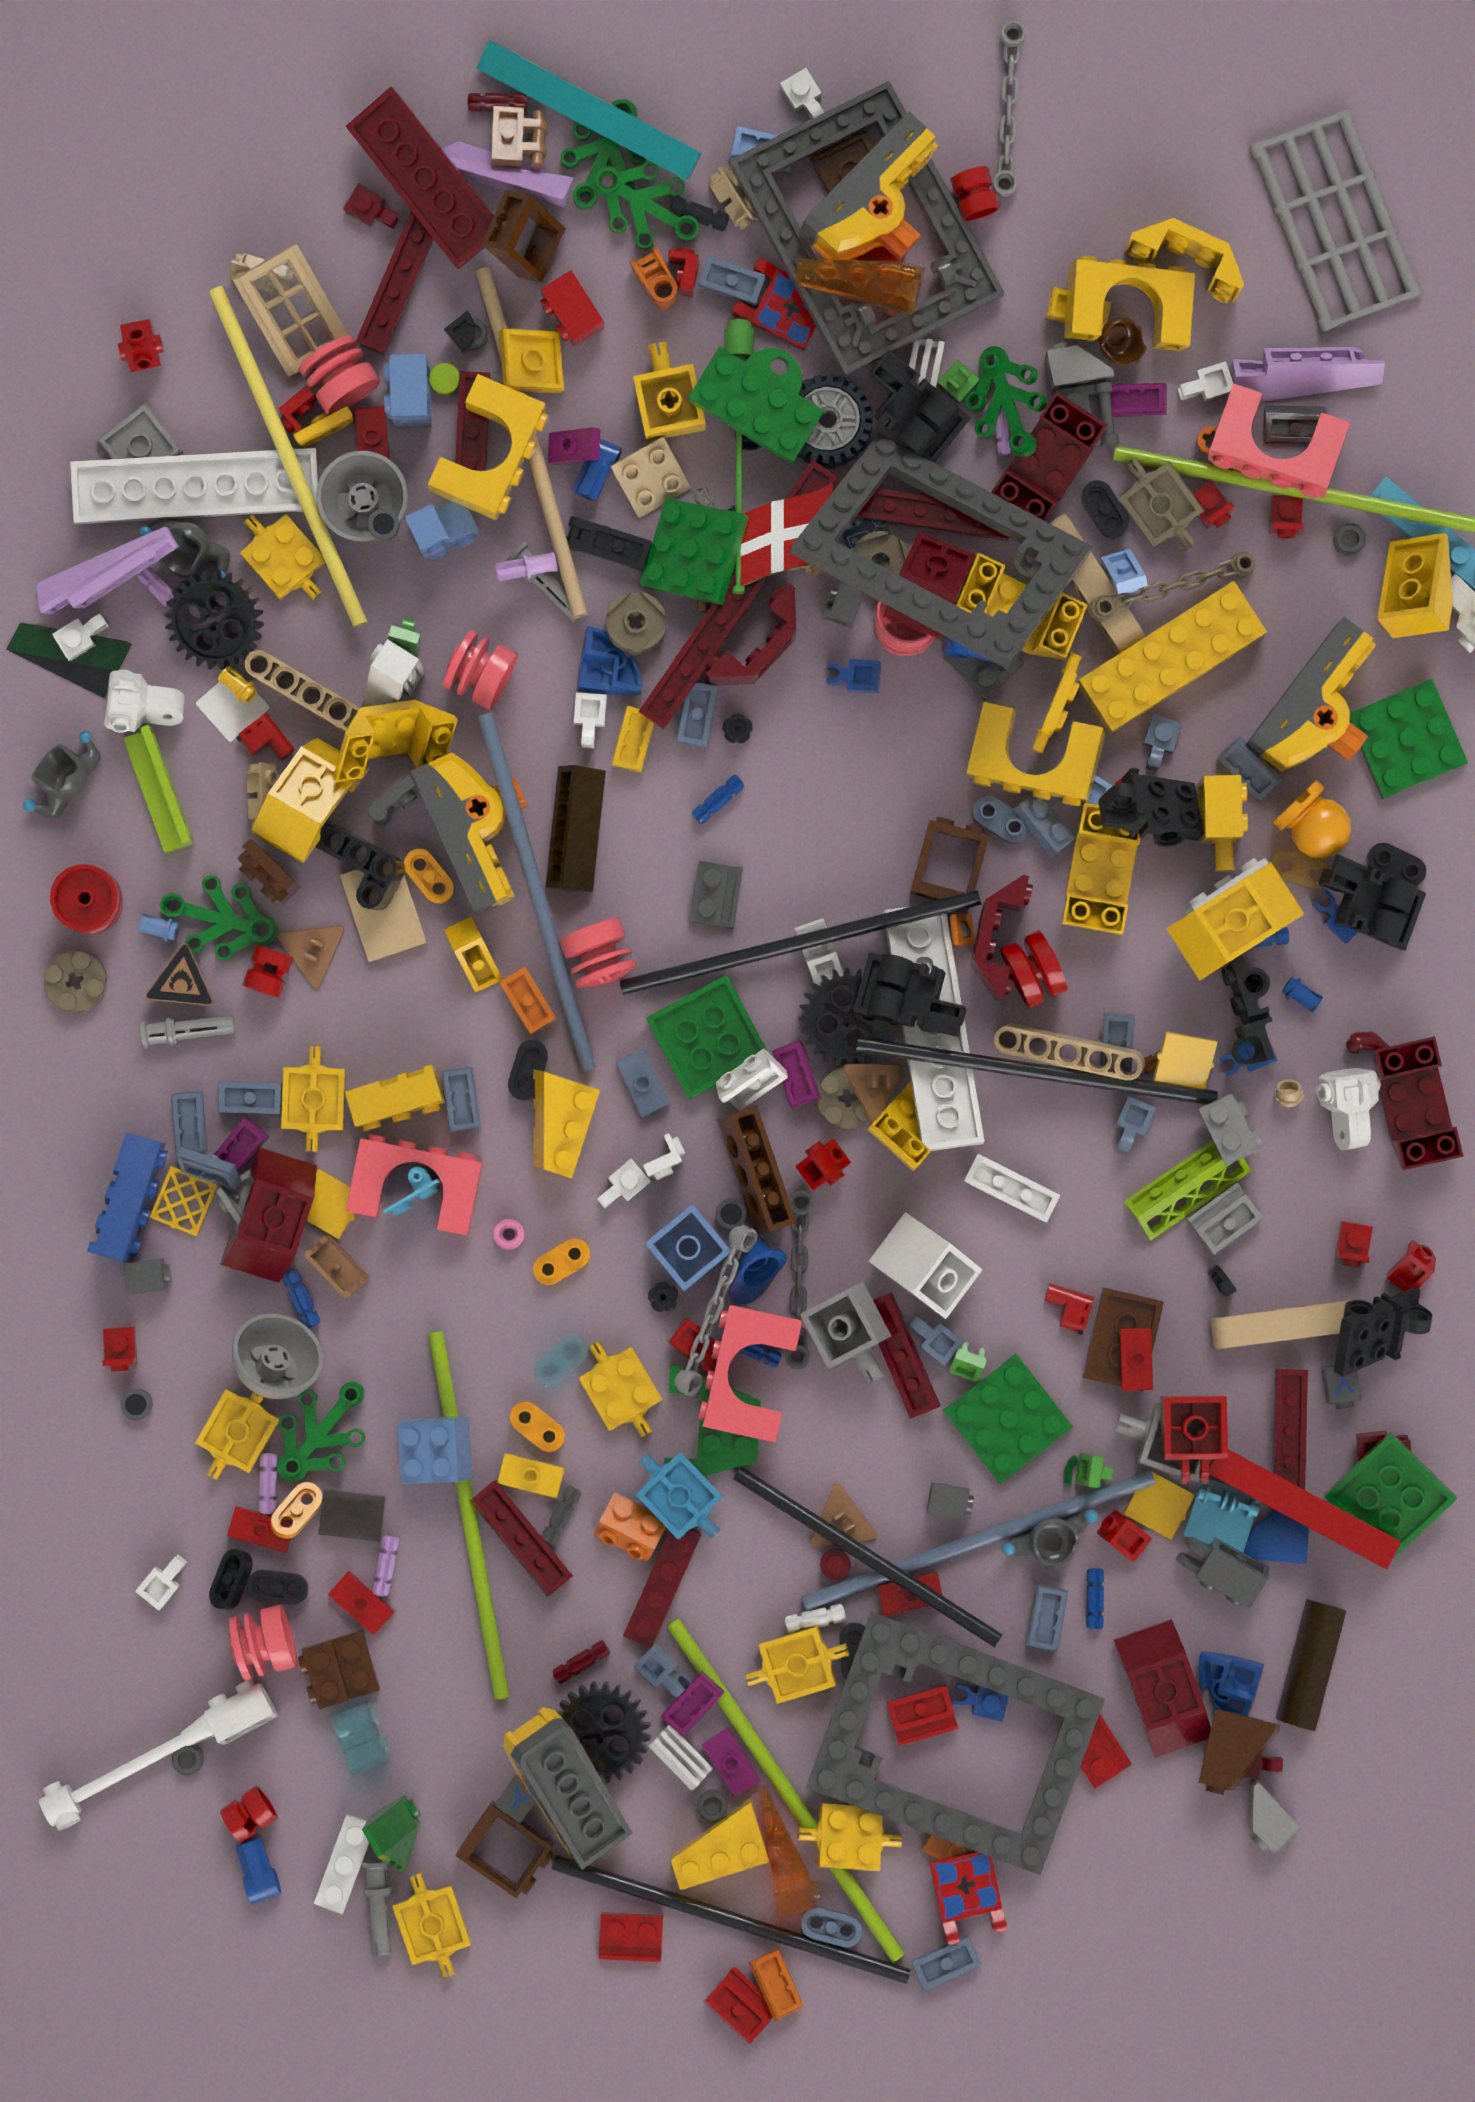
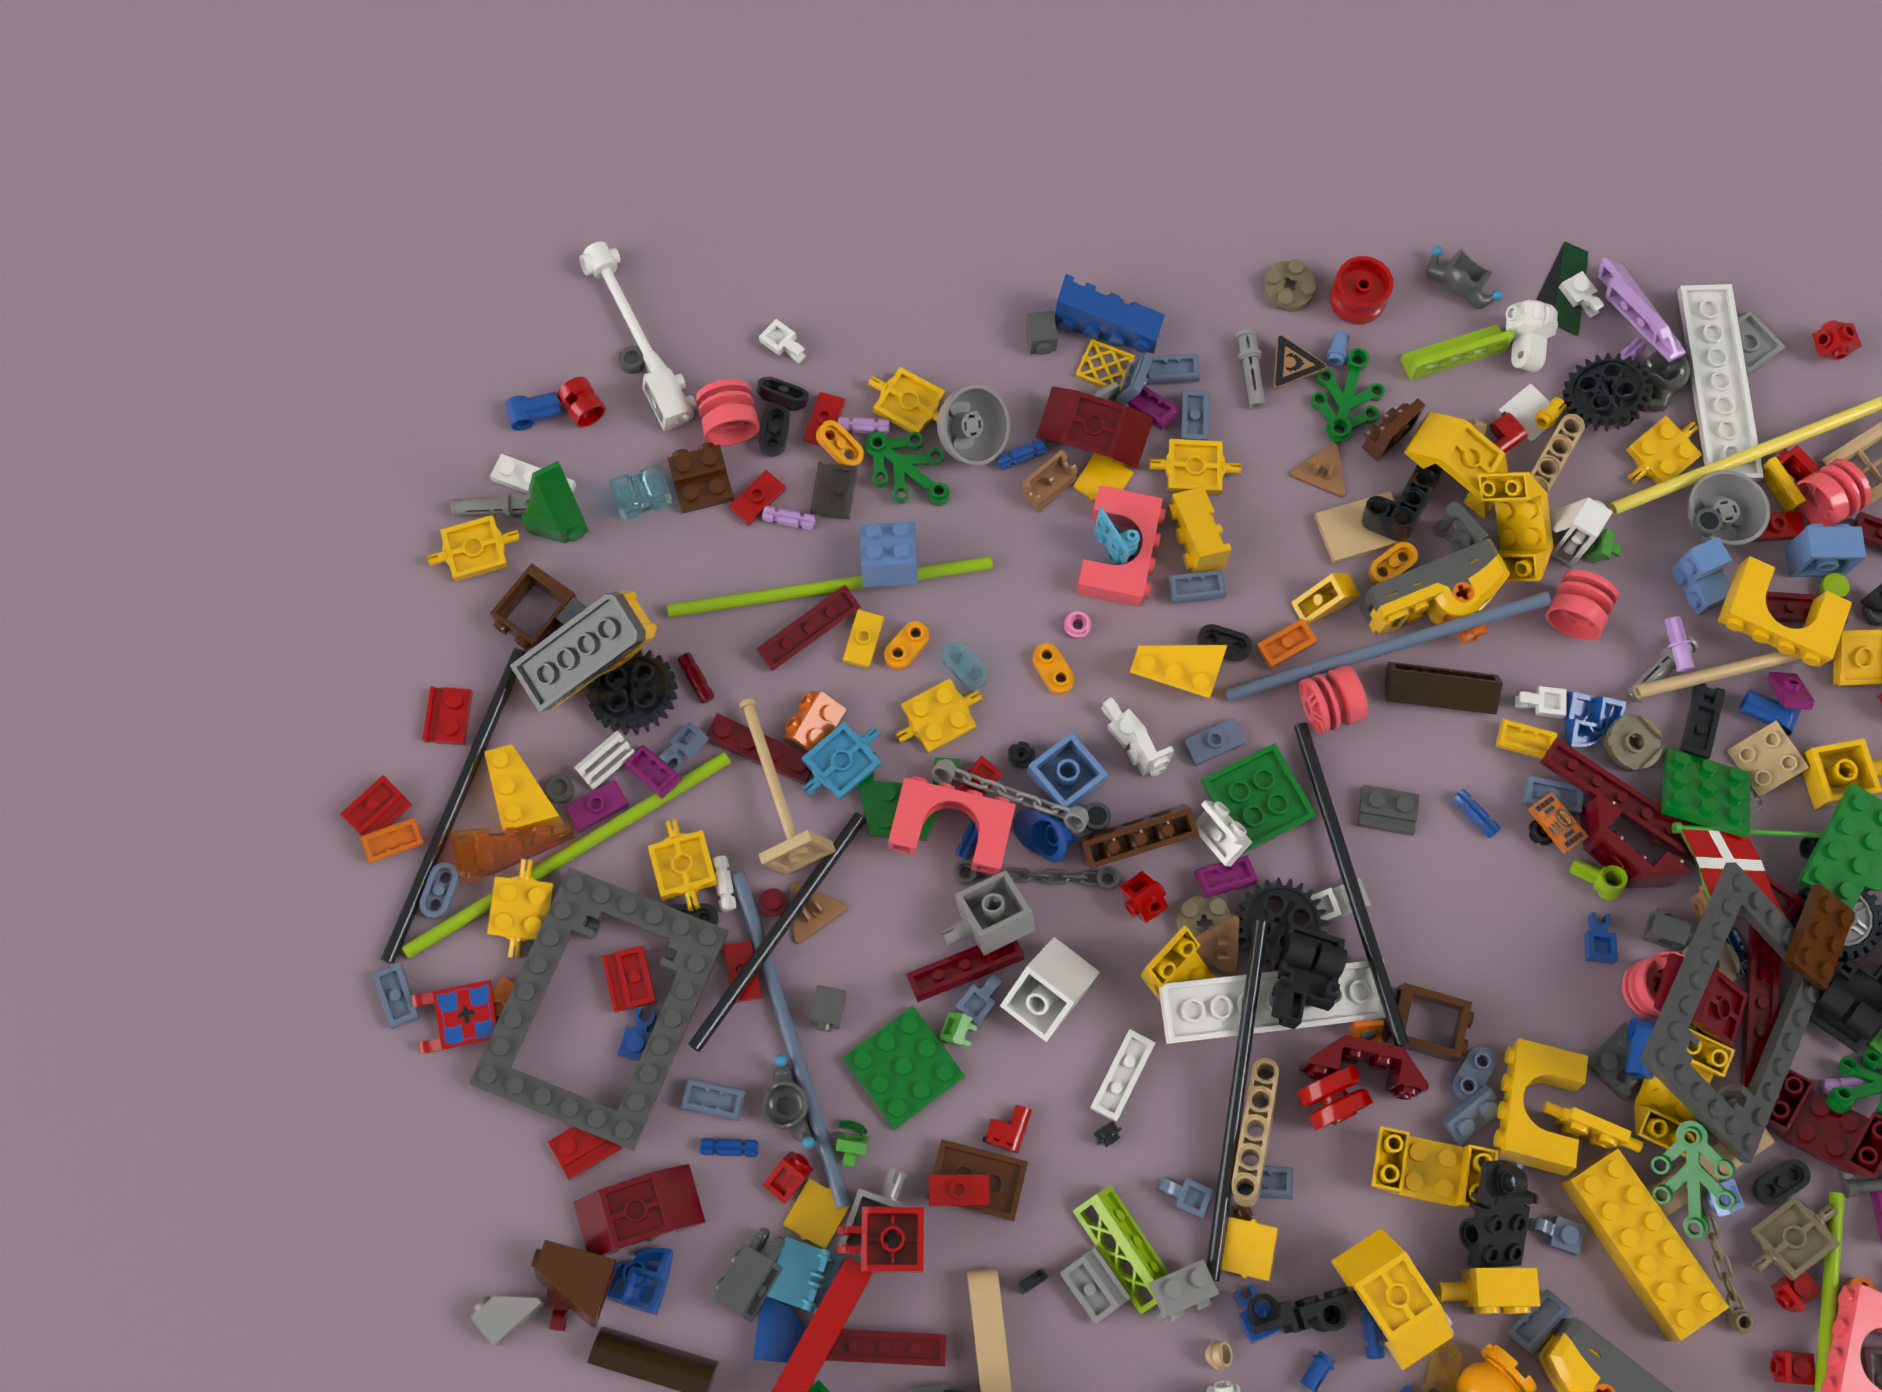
camera: 90 degrees right, 15 degrees down
red bracket [102,1327,137,1372] -> none
tile [120,1389,153,1420] -> none
red wheel [242,945,294,999] -> none
dark grey axle [541,1485,581,1545] -> none
none -> tan tile [739,698,836,875]
none -> black plate [1093,1121,1122,1147]
none -> tile [1528,792,1589,854]
none -> lime axle [1569,859,1628,901]
none -> plant [1651,1120,1736,1239]
none -> reddish brown plate [1783,884,1855,990]

